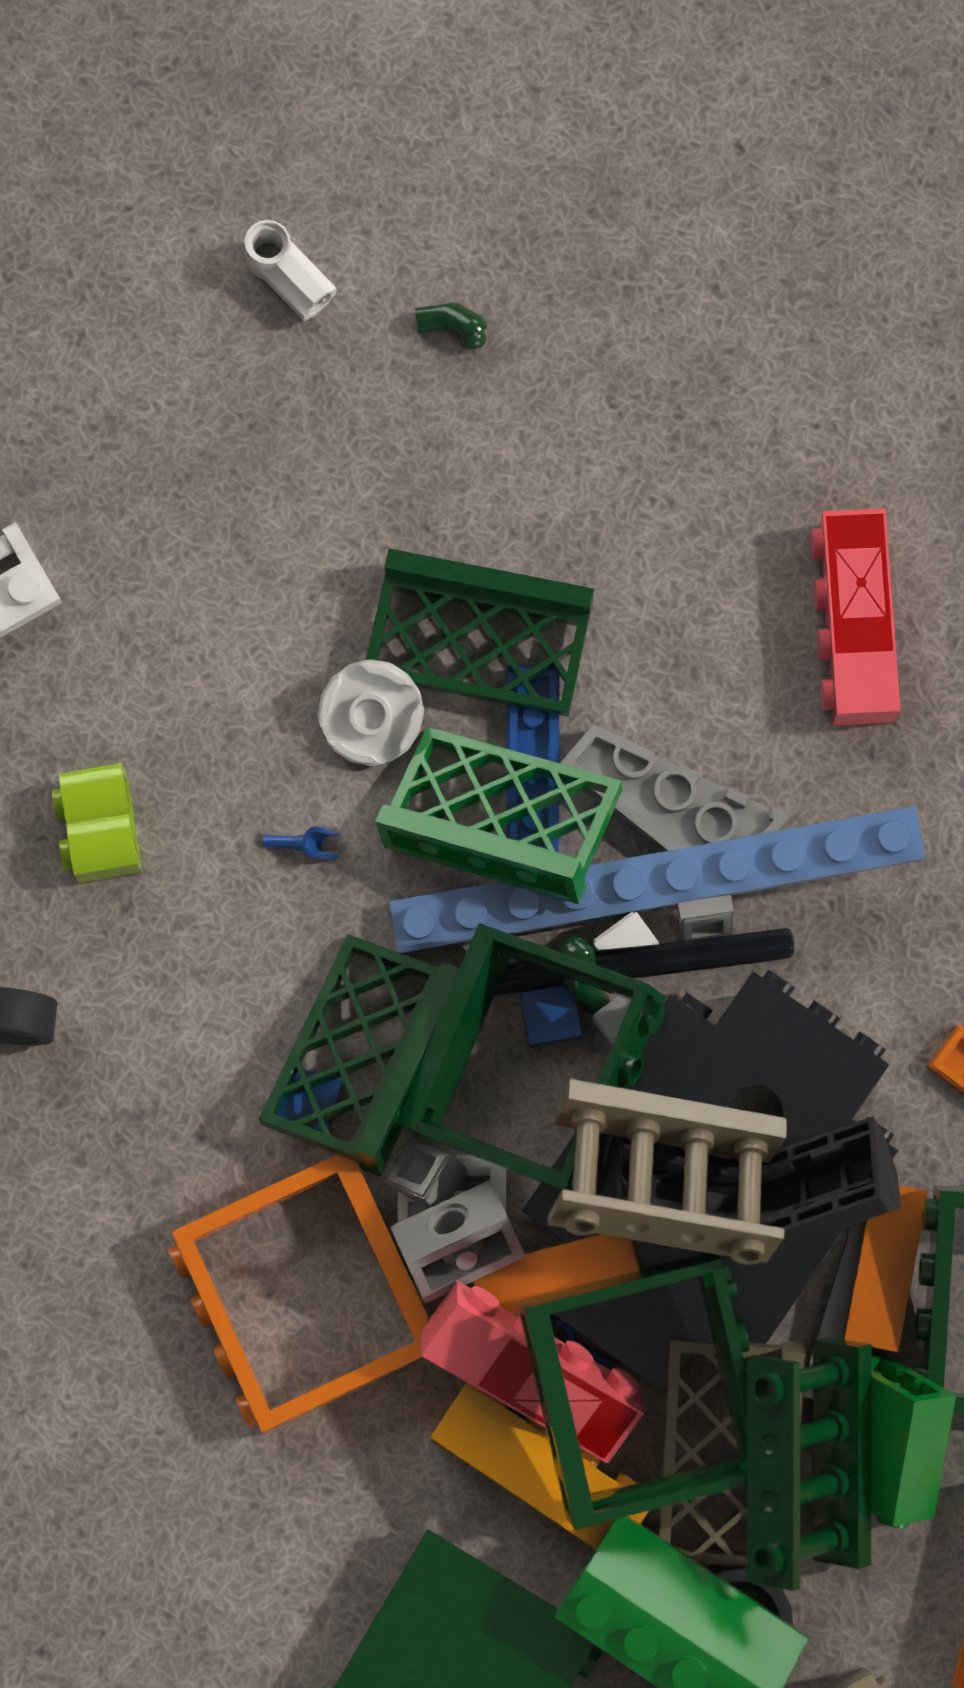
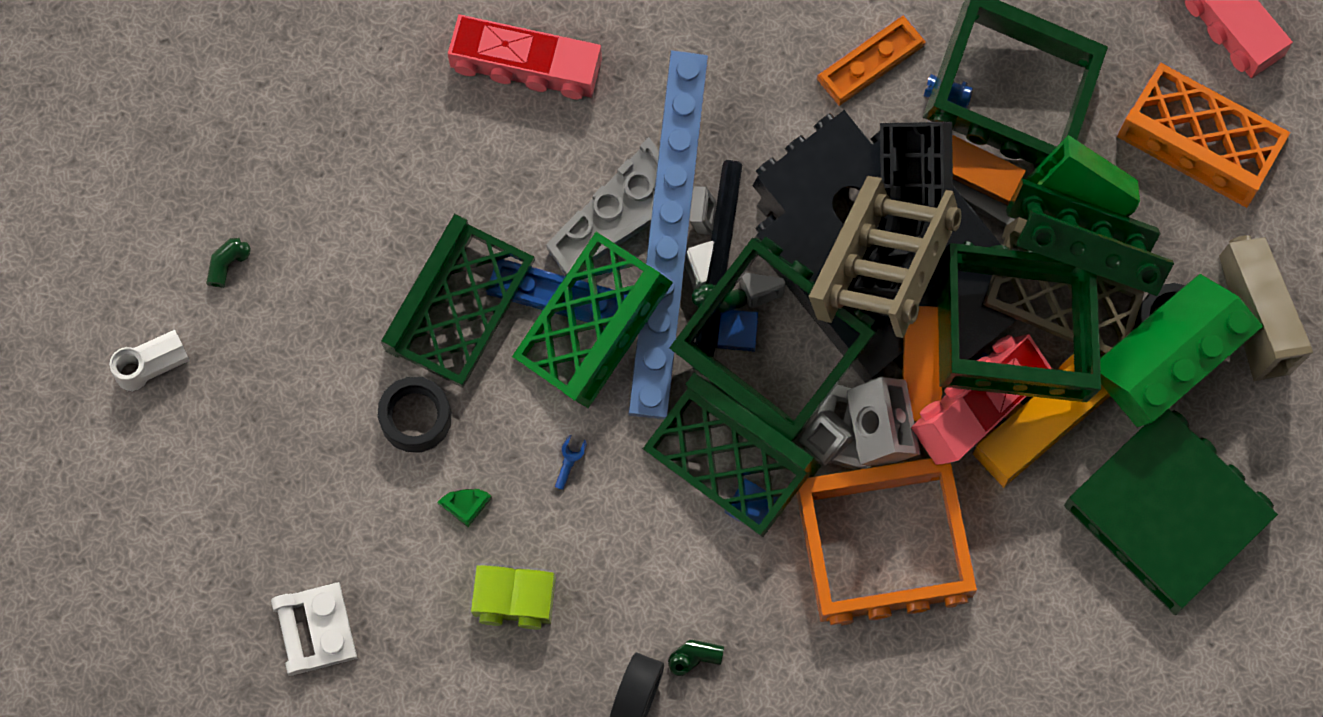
camera: 75 degrees left, 5 degrees down
white tile [318,659,424,766] -> none
none -> black tyre [377,377,452,453]
none -> green tile [437,489,492,527]
none -> dark green arm [668,640,724,676]

